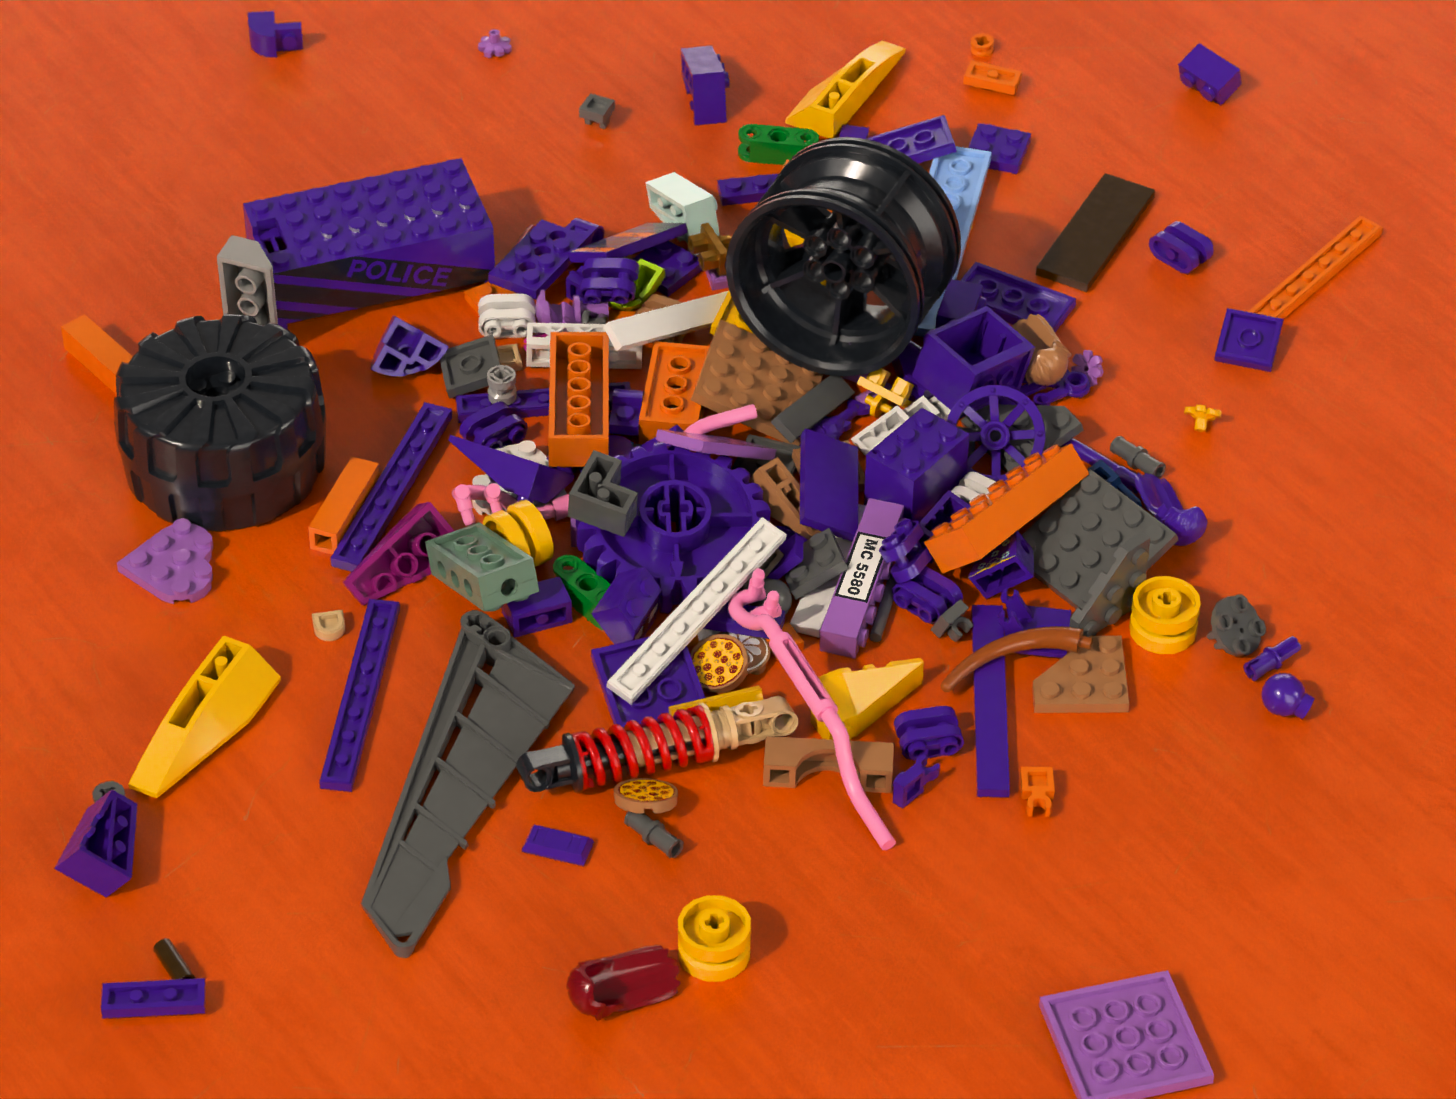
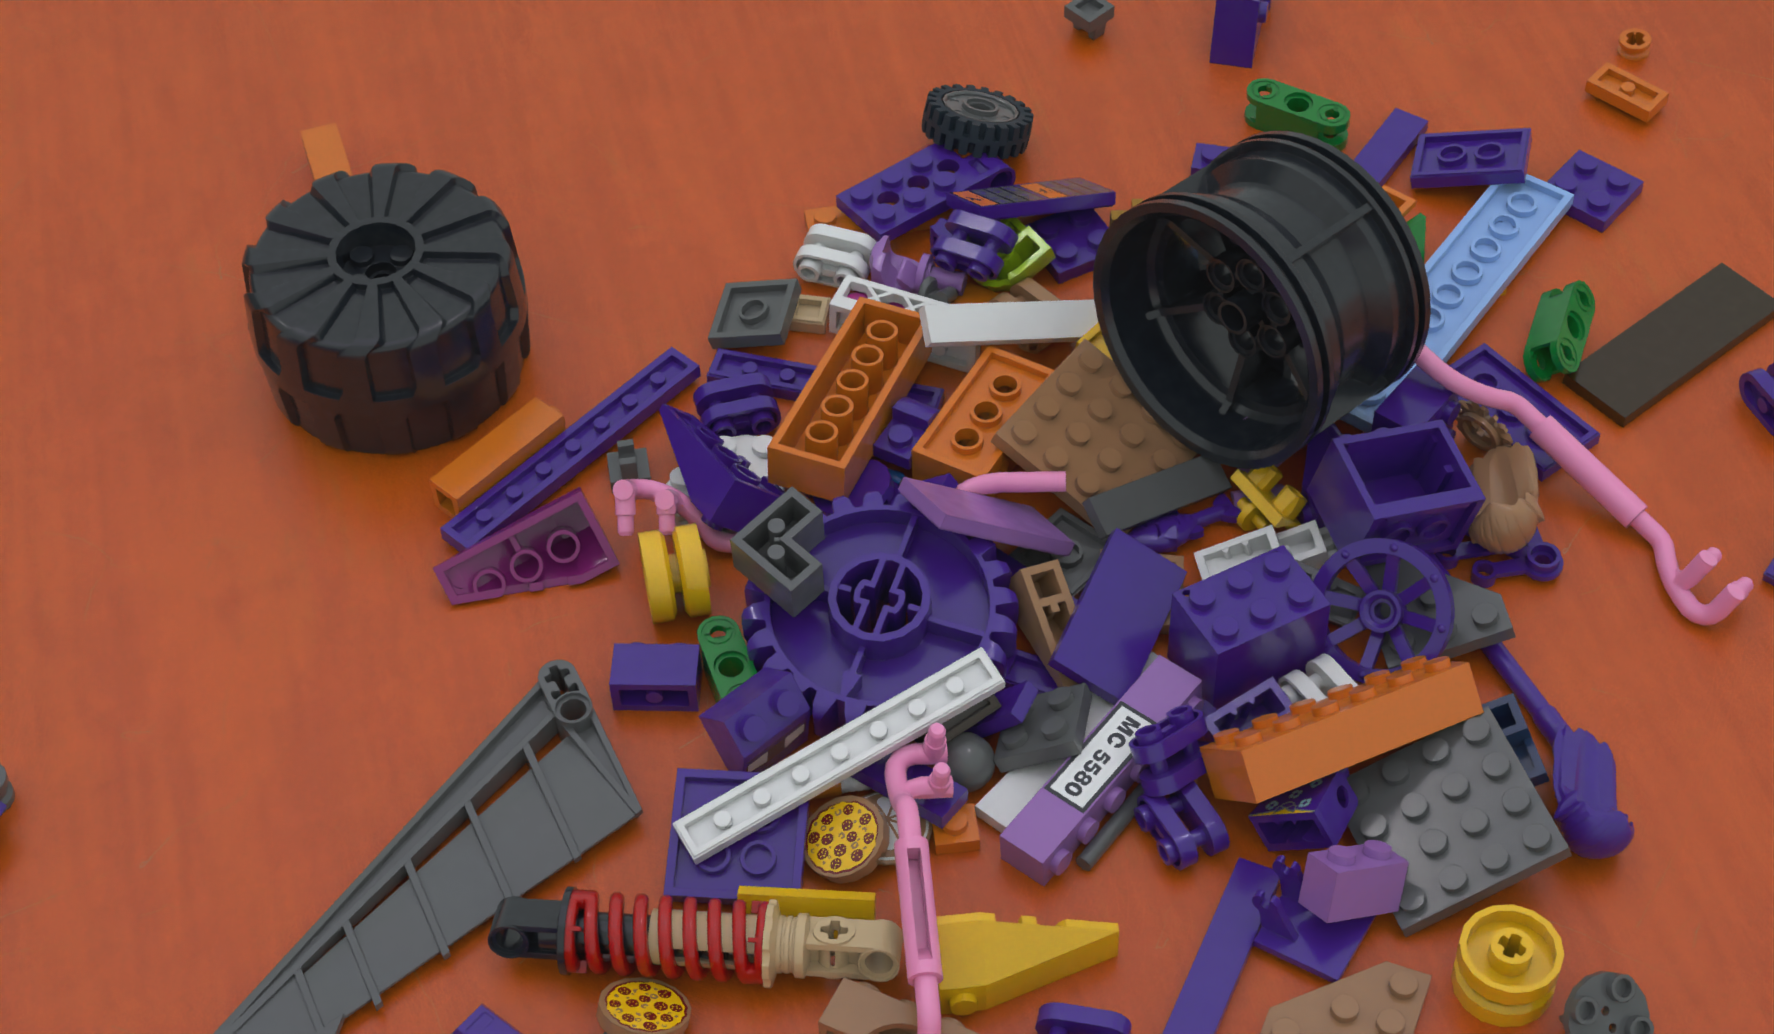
camera: 25 degrees right, 5 degrees up
medium lavender plate [117,518,213,604] -> none
yellow wedge [128,635,281,798] -> none
light grey slope [217,235,278,326] -> none
dark purple piece [243,158,495,330] -> none
tan tile [312,610,345,641] -> none
dark purple tile [319,599,400,792] -> none
dark purple brick [370,315,449,377] -> none
sand green brick [425,522,539,612] -> none
light grey wheel [487,365,517,405] -> none
light aqua wedge [645,172,720,255] -> none
yellow wedge [785,41,906,139] -> none
dark grey tile [930,599,973,642] -> none
dark orange animal [941,626,1093,692] -> none
dark grey plate [1069,531,1150,637] -> none
medium lavender plant [1071,350,1104,387] -> none
dark grey pin [1110,436,1166,478] -> none
yellow plant [1184,405,1222,432] -> none
none -> dark grey tile [606,439,651,493]
none -> black wheel [921,84,1034,159]
none -> medium lavender brick [1298,840,1409,923]
none -> bright pink piece [1415,345,1754,626]
none -> medium nougat gear [1455,400,1513,452]
none -> green piece [1523,280,1595,383]

